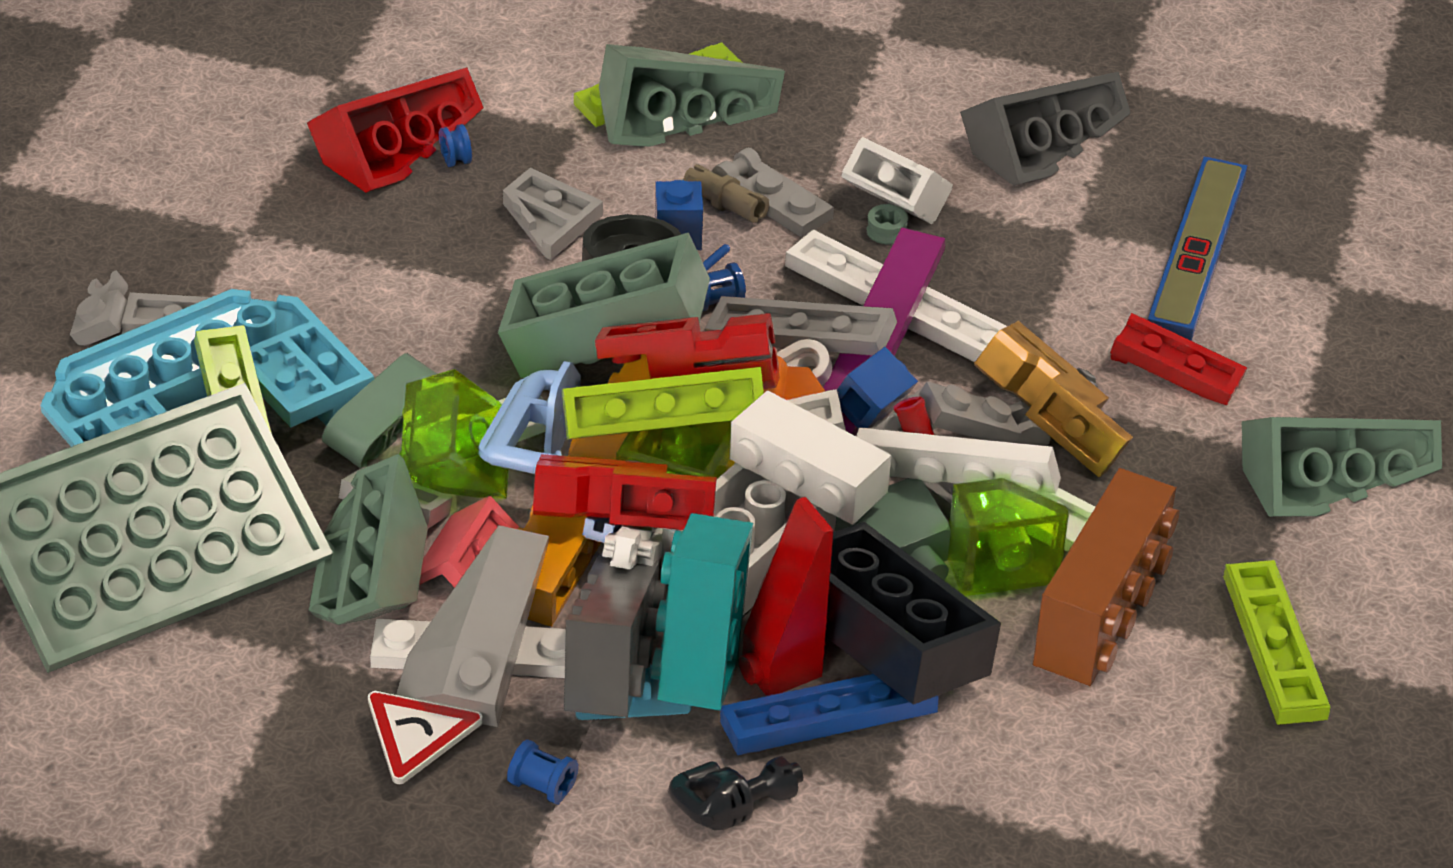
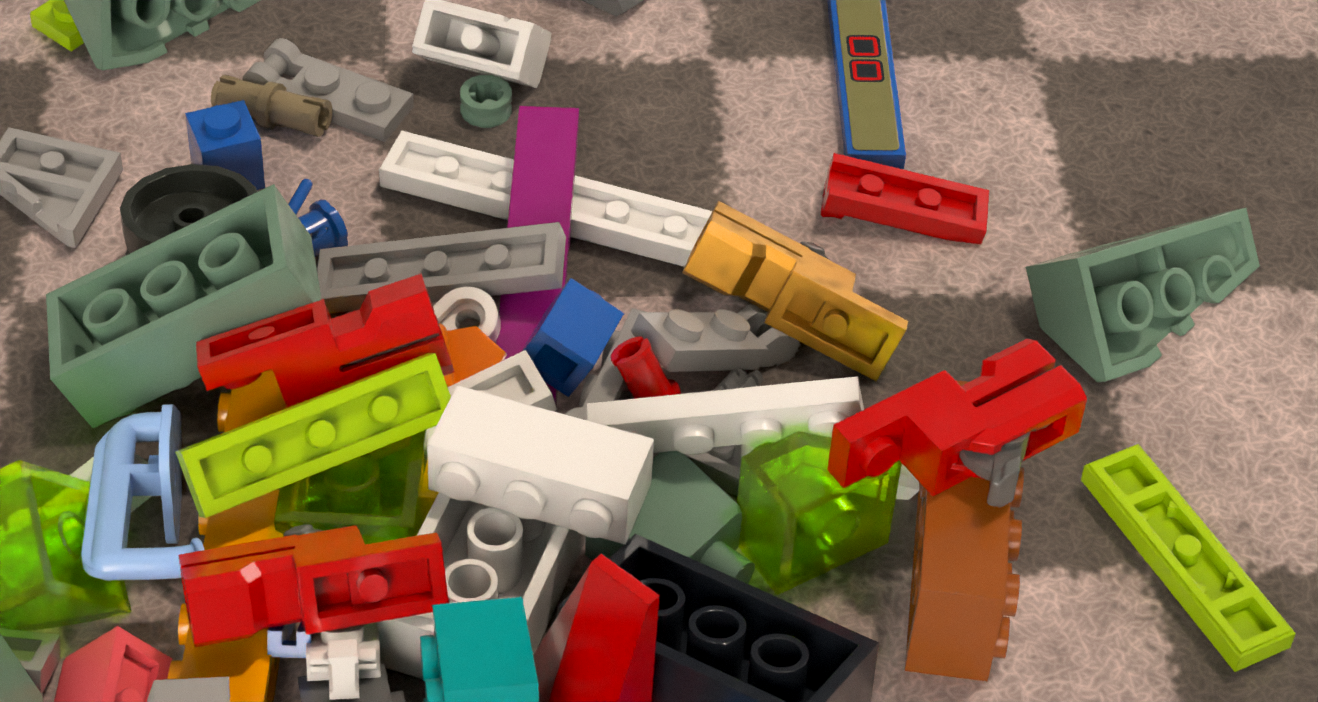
camera: 20 degrees left, 5 degrees up
none -> red plate [827,339,1087,508]

